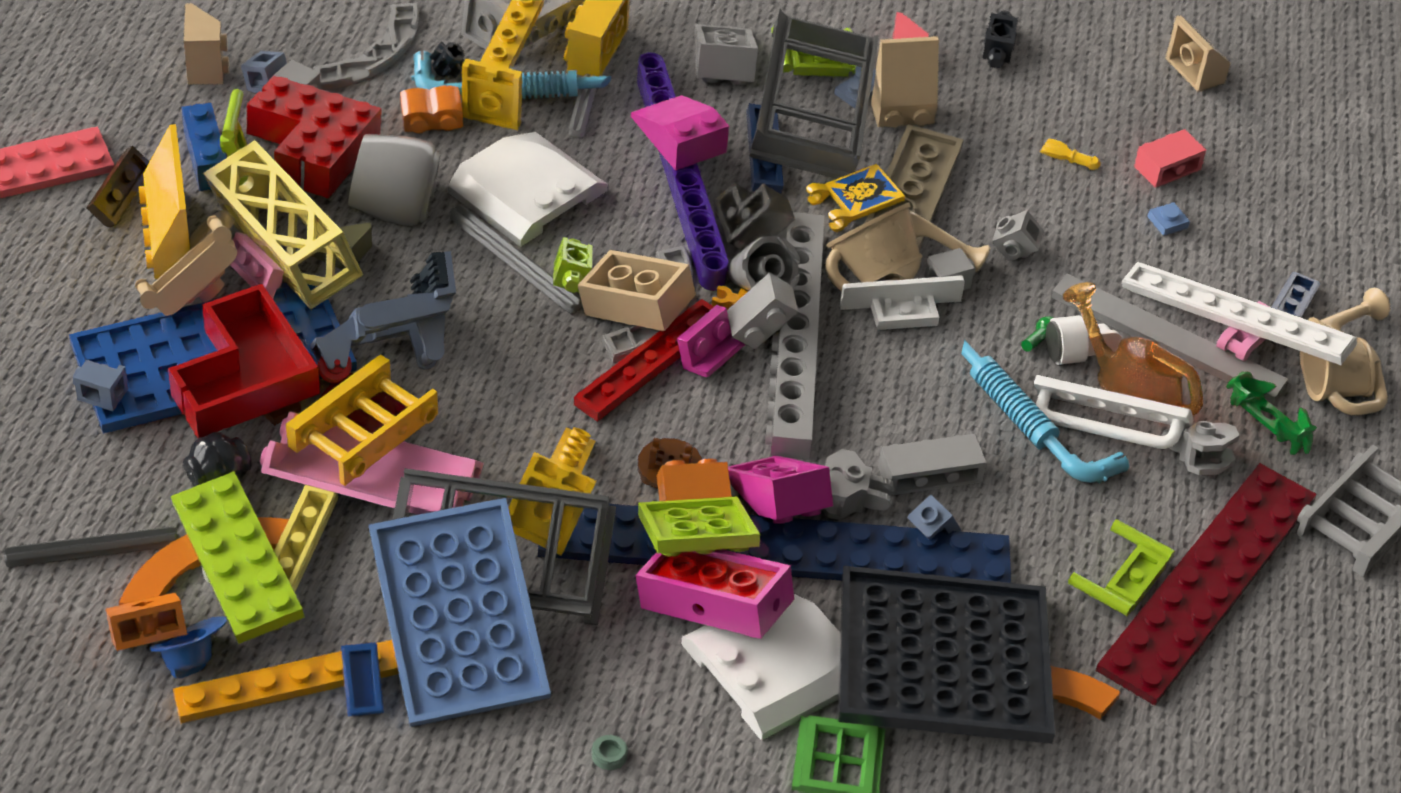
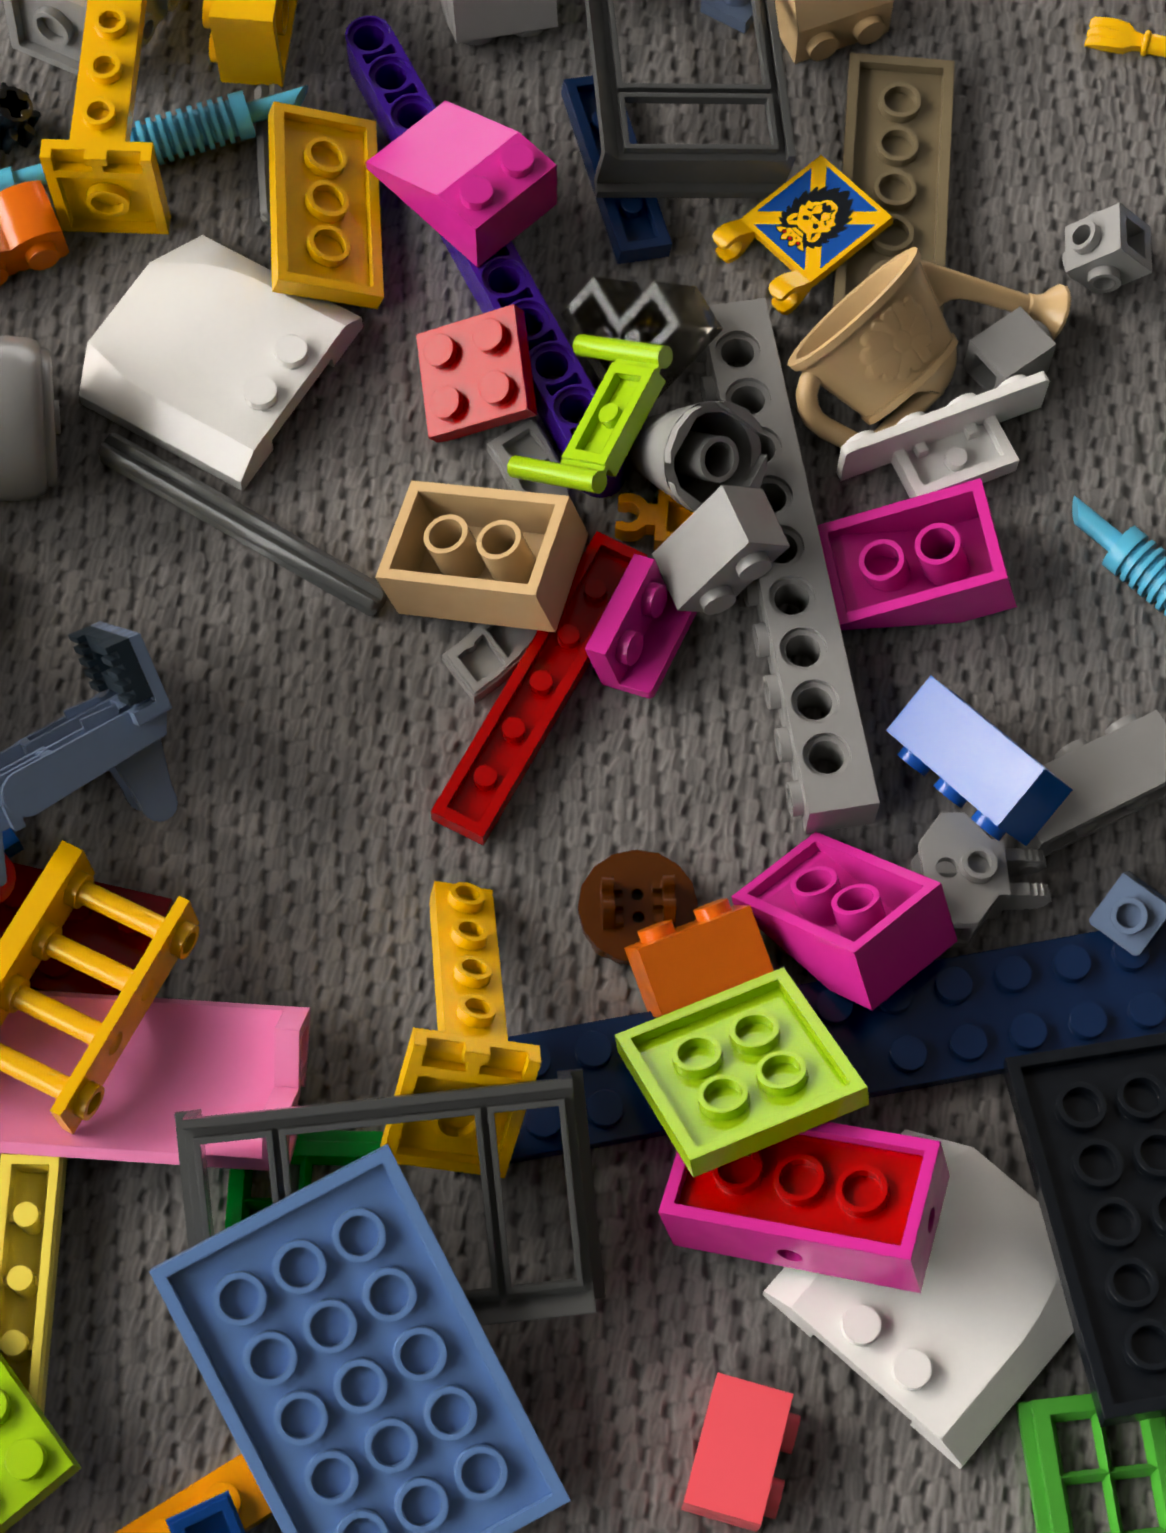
camera: 10 degrees left, 20 degrees up
lime piece [553,237,593,293] -> none
none -> yellow plate [268,101,384,309]
none -> plate [416,304,537,443]
none -> lime plate [507,334,673,494]
none -> coral brick [681,1372,801,1532]
none -> dark pink slope [817,478,1017,630]
none -> brick [886,675,1073,846]

